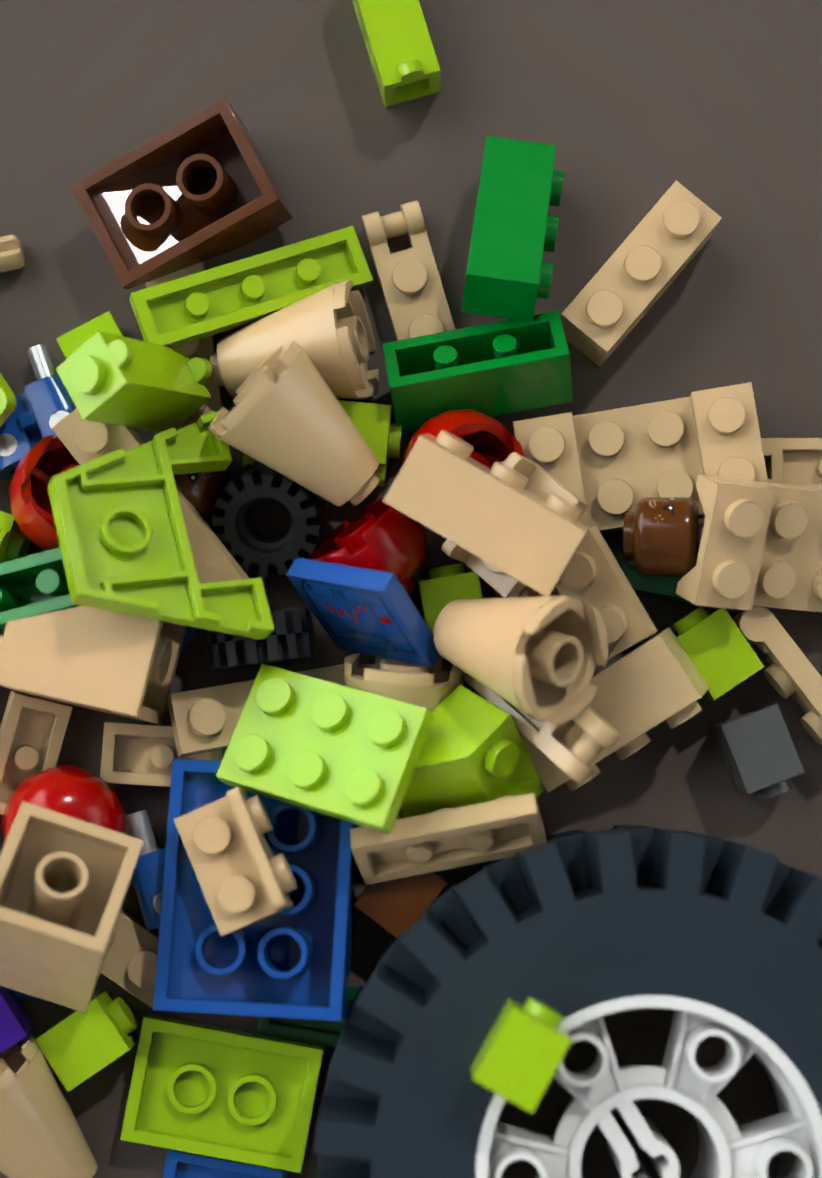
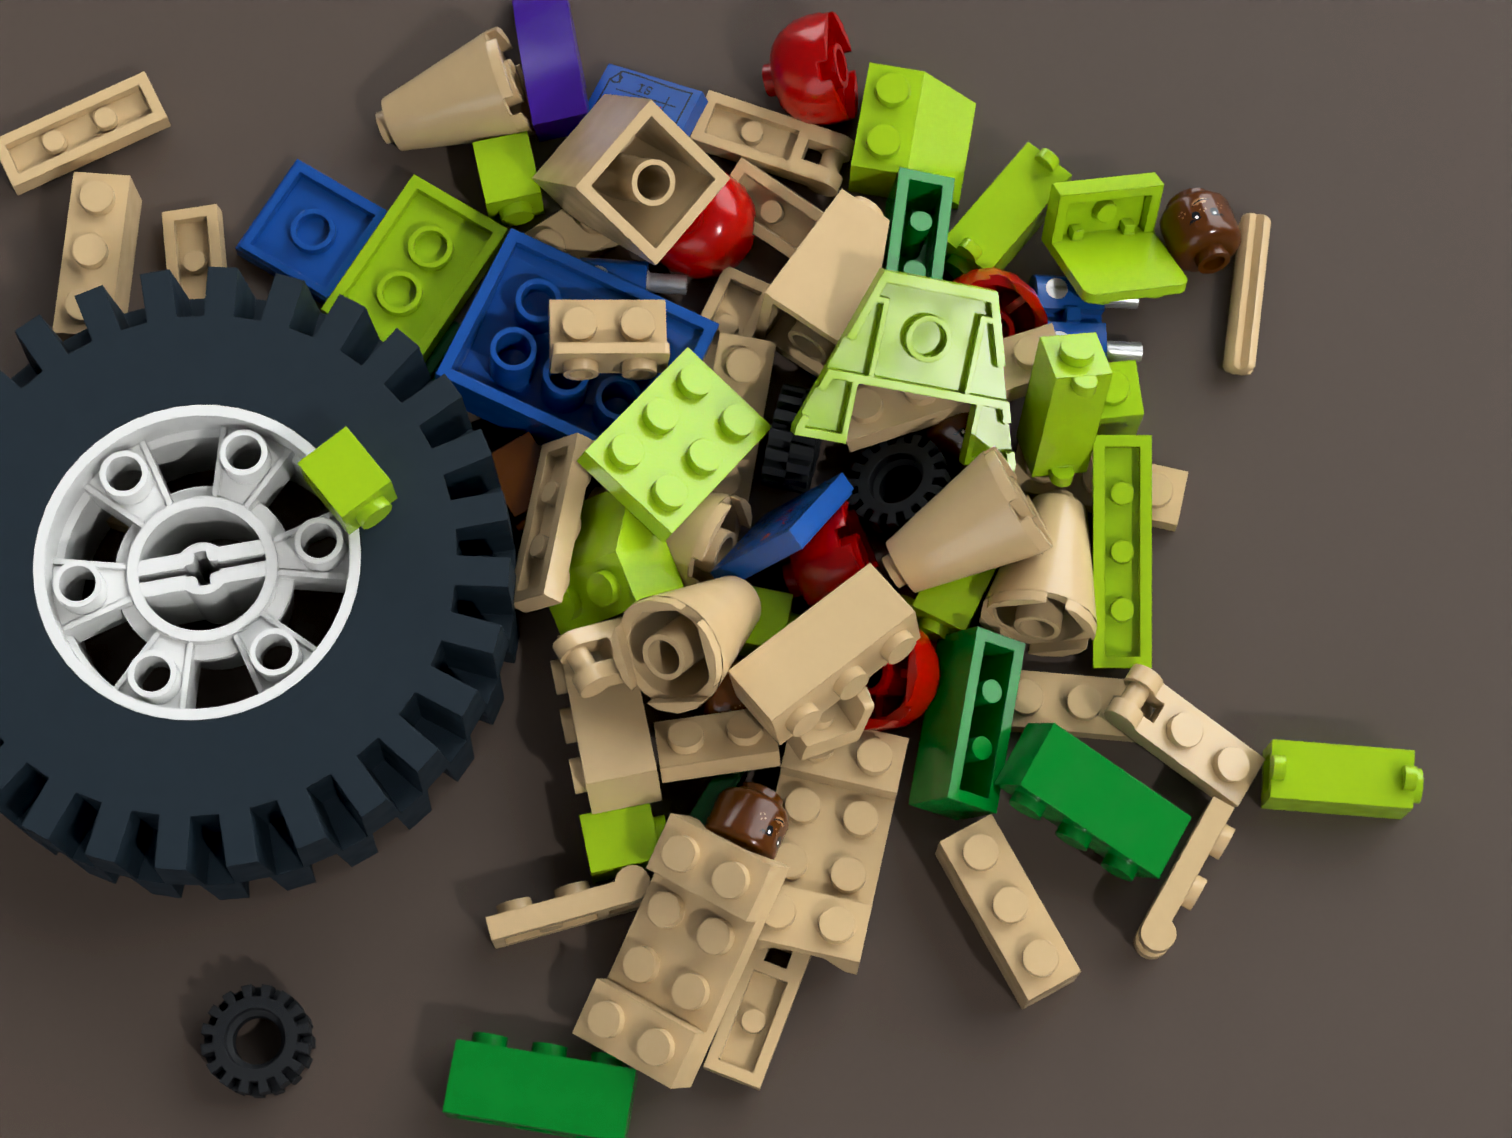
camera: 110 degrees right, 10 degrees down
reddish brown slope [70,97,293,290] -> none
dark grey brick [711,704,805,801] -> none
none -> tan plate [1104,664,1265,808]
none -> tan plate [1133,796,1236,960]

